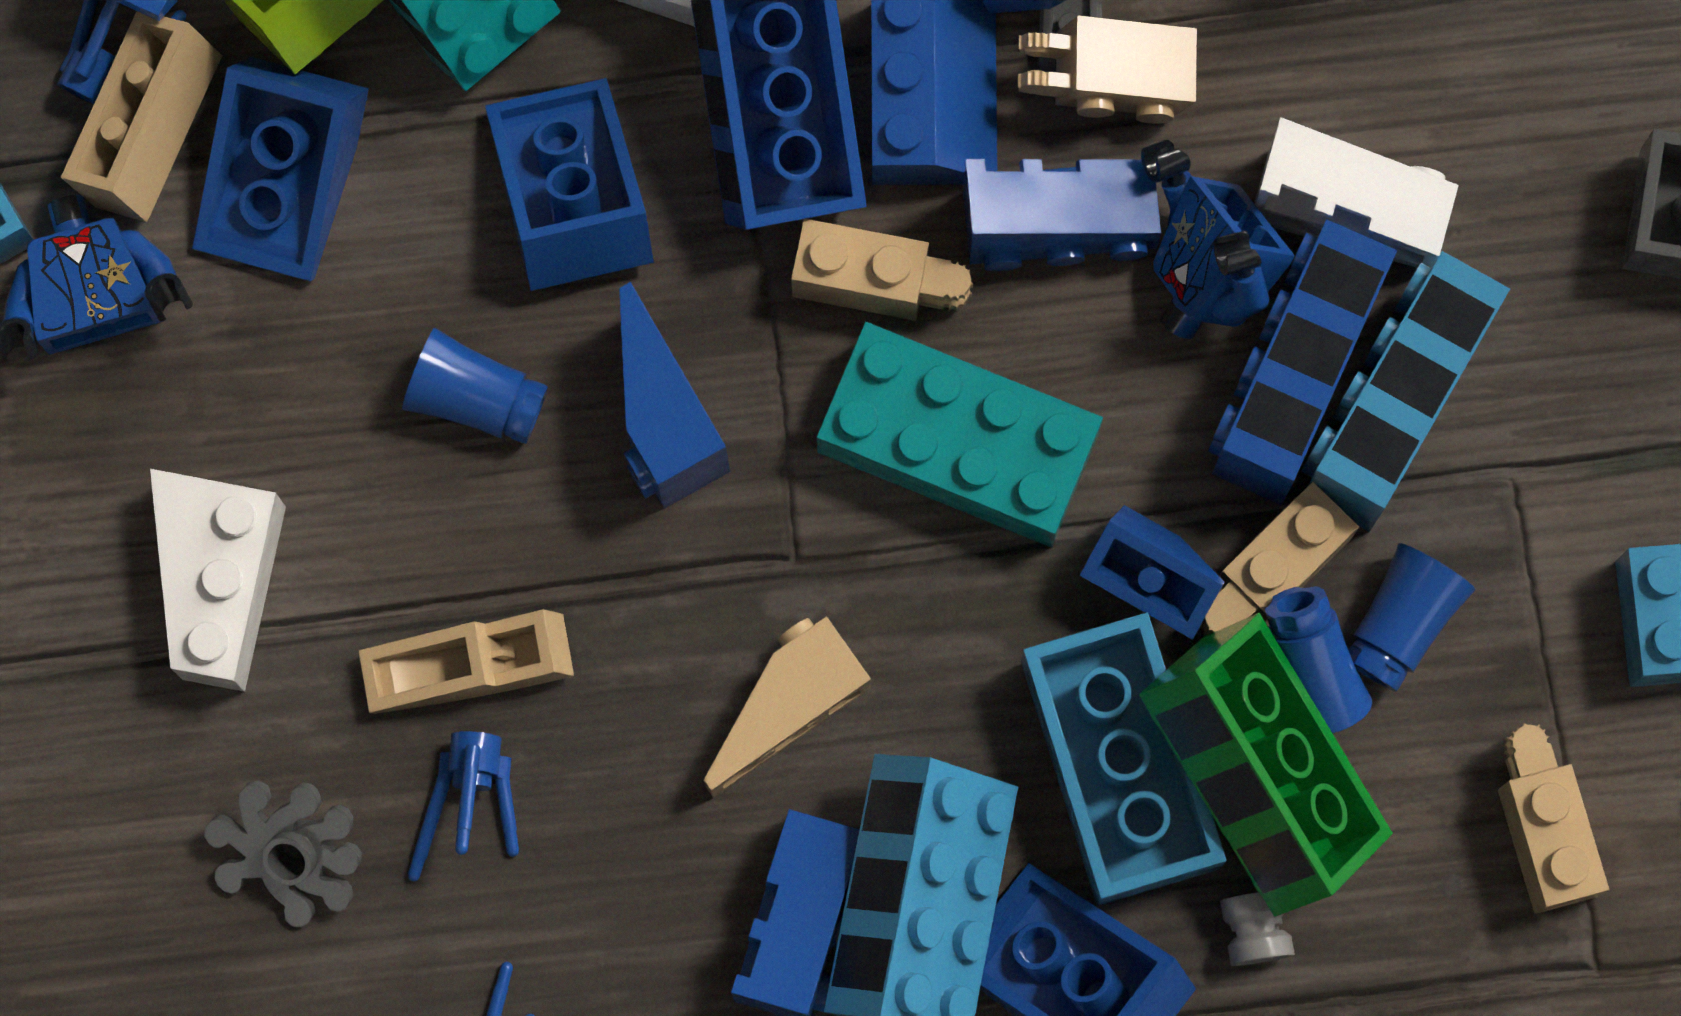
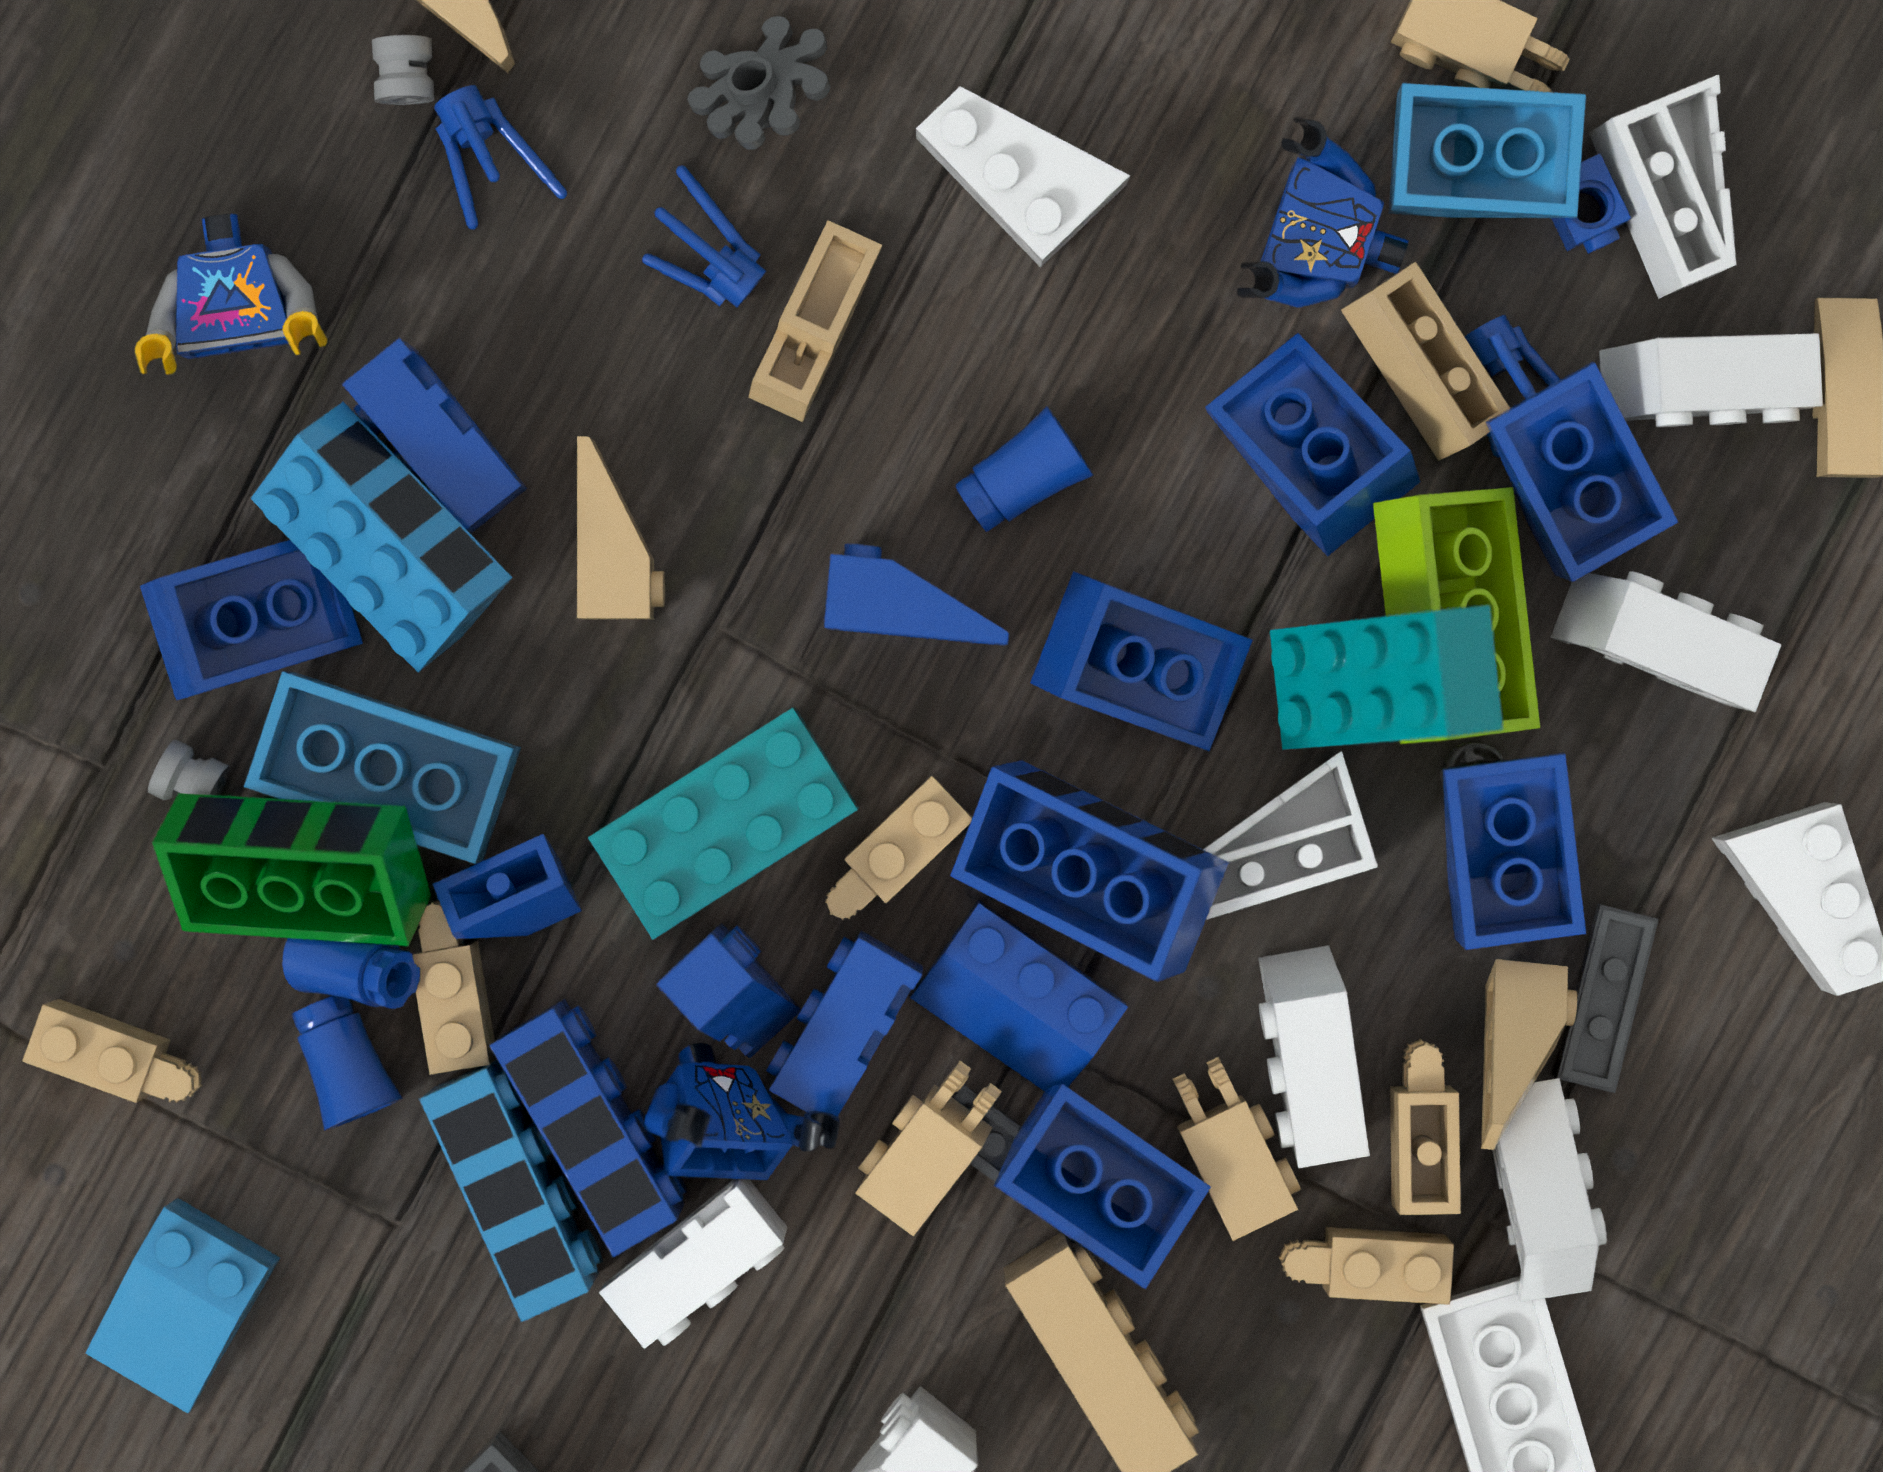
camera: 125 degrees right, 10 degrees up
none -> blue wedge [657,923,801,1058]

